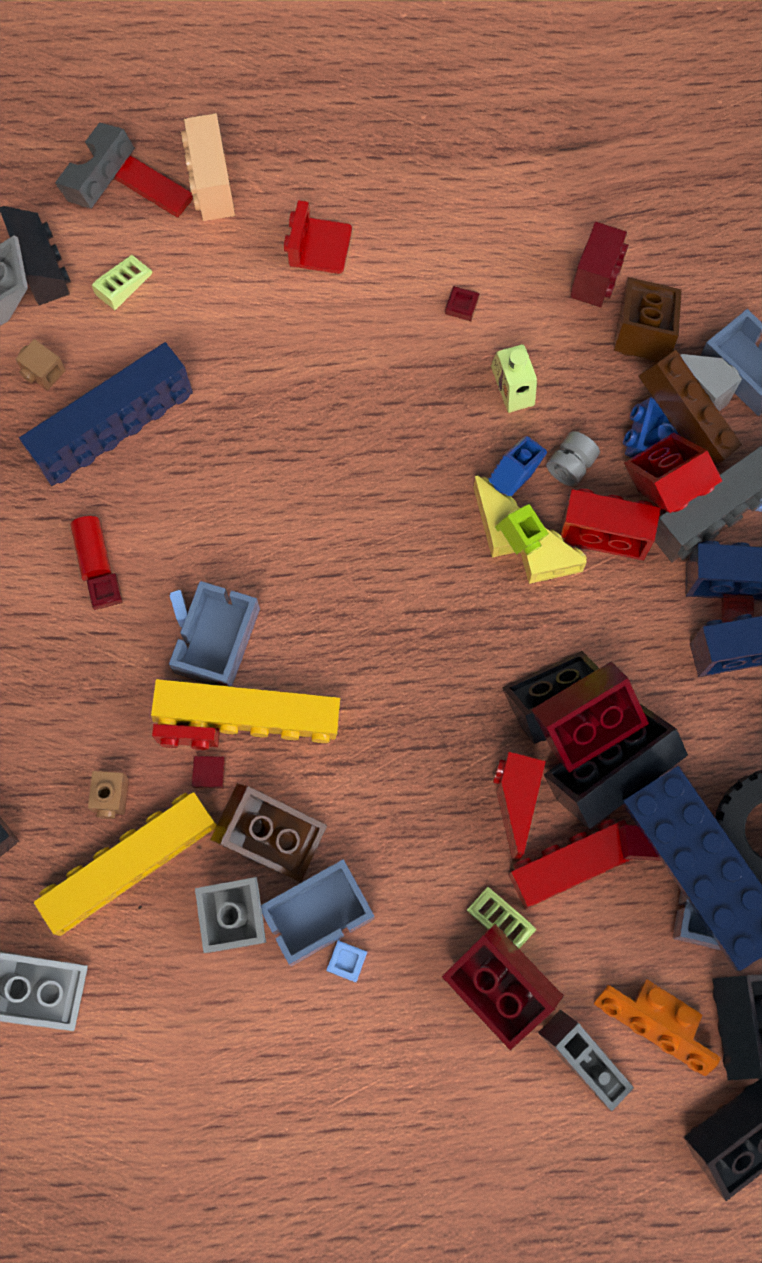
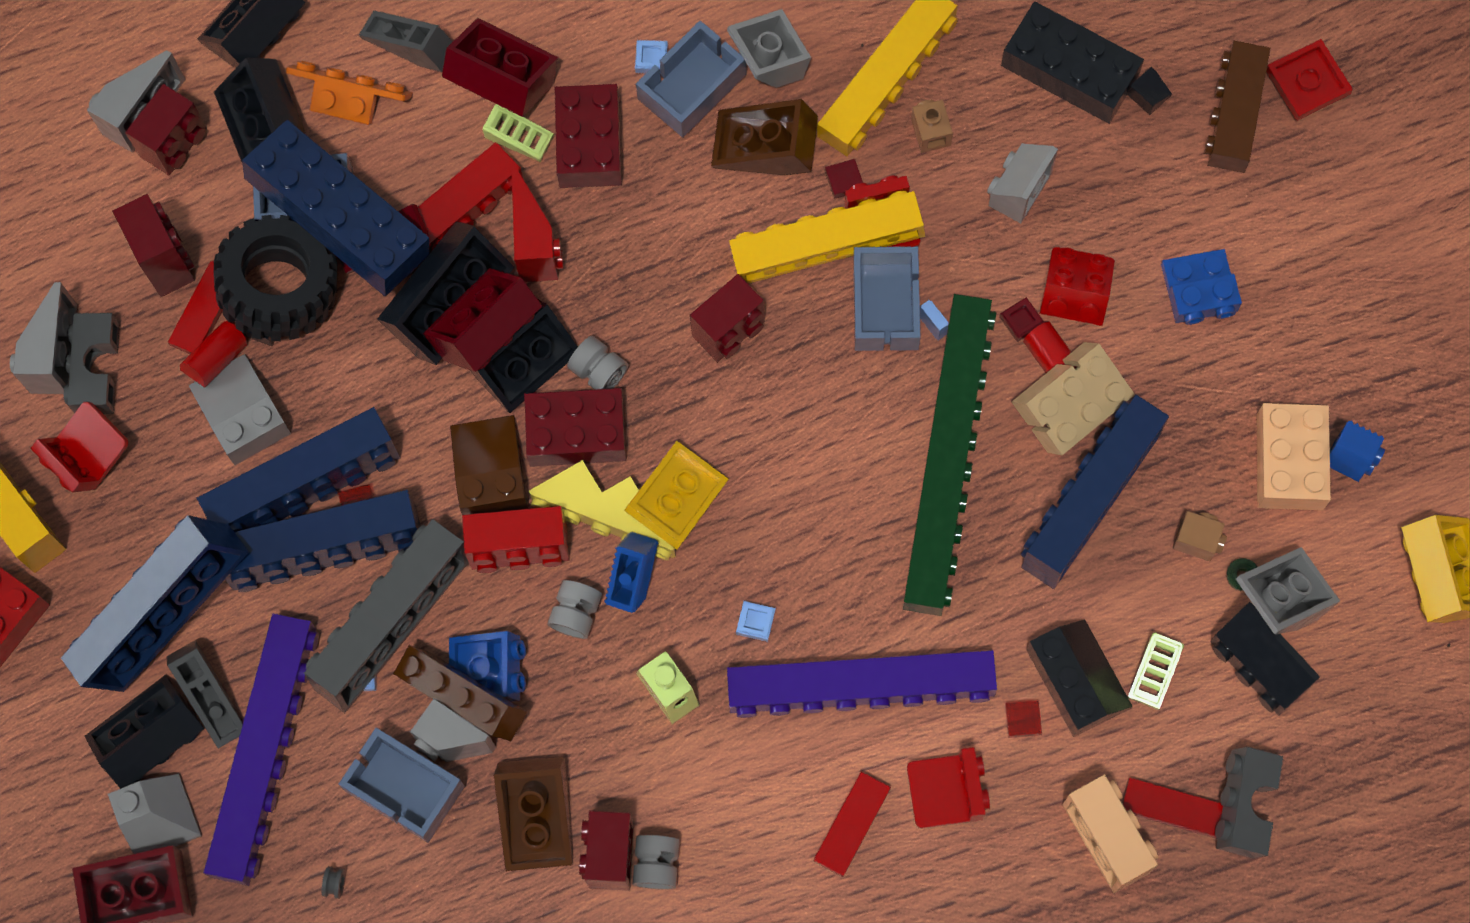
camera: 165 degrees right, 0 degrees up
dark red tile [445,286,480,321] -> none
lime brick [495,504,549,555] -> none
red brick [624,432,722,513] -> none
none -> reddish brown slope [450,415,528,515]
none -> dark red brick [524,388,626,467]
none -> dark red brick [555,84,622,188]
none -> light grey wheel [567,335,628,390]
none -> yellow plate [624,441,729,550]
none -> light grey wheel [632,835,680,889]
none -> dark red brick [690,274,765,363]
none -> dark purple brick [727,650,997,718]
none -> light blue tile [736,601,776,642]
none -> red tile [813,772,891,877]
none -> dark green brick [903,294,996,616]
none -> light grey slope [987,143,1058,223]
none -> clear red tile [1005,701,1042,738]
none -> tan piece [1012,342,1135,455]
none -> black slope [1026,620,1133,737]
none -> red bracket [1040,247,1115,326]
none -> clear green plate [1226,558,1258,591]

